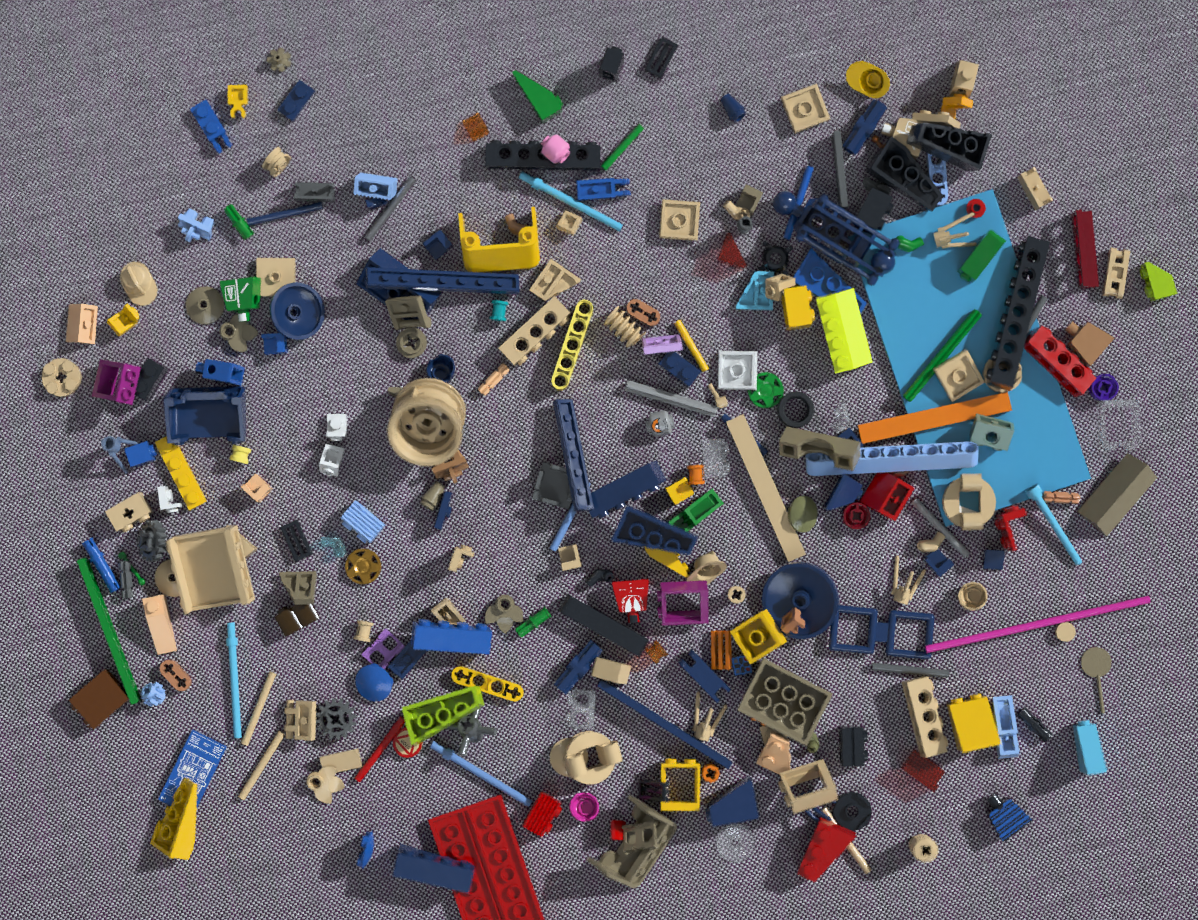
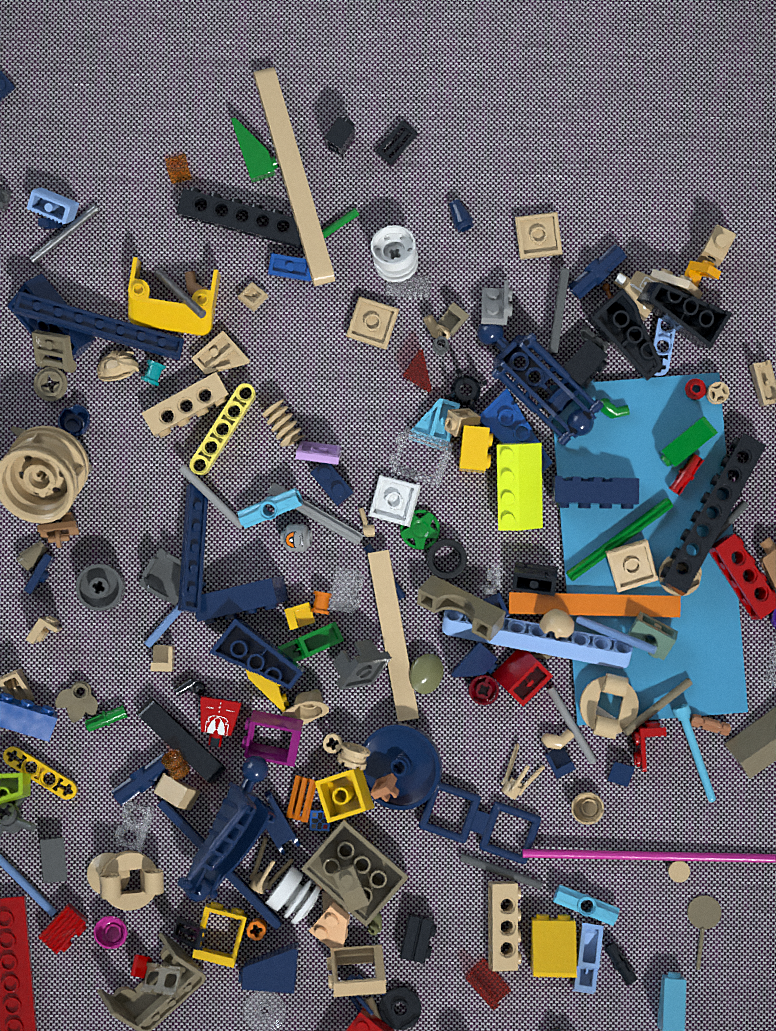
camera: 10 degrees right, 0 degrees up
dark blue panel [423,229,453,260] -> none
light nougat axle [478,363,510,396] -> none
medium azure bar [519,172,623,232] -> none
bright pink head [541,135,570,164] -> none
nougat beam [627,299,660,327] -> none
clear orange wheel [645,640,668,664] -> none
yellow bar [674,320,709,373] -> none
blue bar [783,166,814,240] -> none
yellow piece [846,61,890,98] -> none
tan plant [934,212,977,249] -> none
none -> dark grey hinge [39,836,68,883]
none -> dark grey wheel [75,564,126,611]
none -> tan hat [97,350,140,381]
none -> flat silver bar [155,269,206,318]
none -> clear orange wheel [161,749,190,780]
none -> dark blue piece [177,756,276,902]
none -> light grey bar [179,464,243,529]
none -> medium azure piece [237,487,303,528]
none -> tan beam [253,67,335,287]
none -> white wheel [266,866,321,925]
none -> dark grey panel [333,639,392,690]
none -> dark tan slope [333,864,370,913]
none -> tan wheel [337,742,370,770]
none -> white wheel [371,225,418,282]
none -> clear slope [385,275,431,298]
none -> clear window [389,427,454,488]
none -> light grey bracket [481,280,513,325]
none -> black brick [512,561,558,596]
none -> tan hair [539,609,574,638]
none -> dark blue wedge [551,476,639,509]
none -> medium azure piece [553,884,620,926]
none -> medium blue bar [576,615,657,654]
none -> dark tan bar [622,678,693,736]
none -> red pin [669,453,704,496]
none -> tan wheel [706,382,729,405]

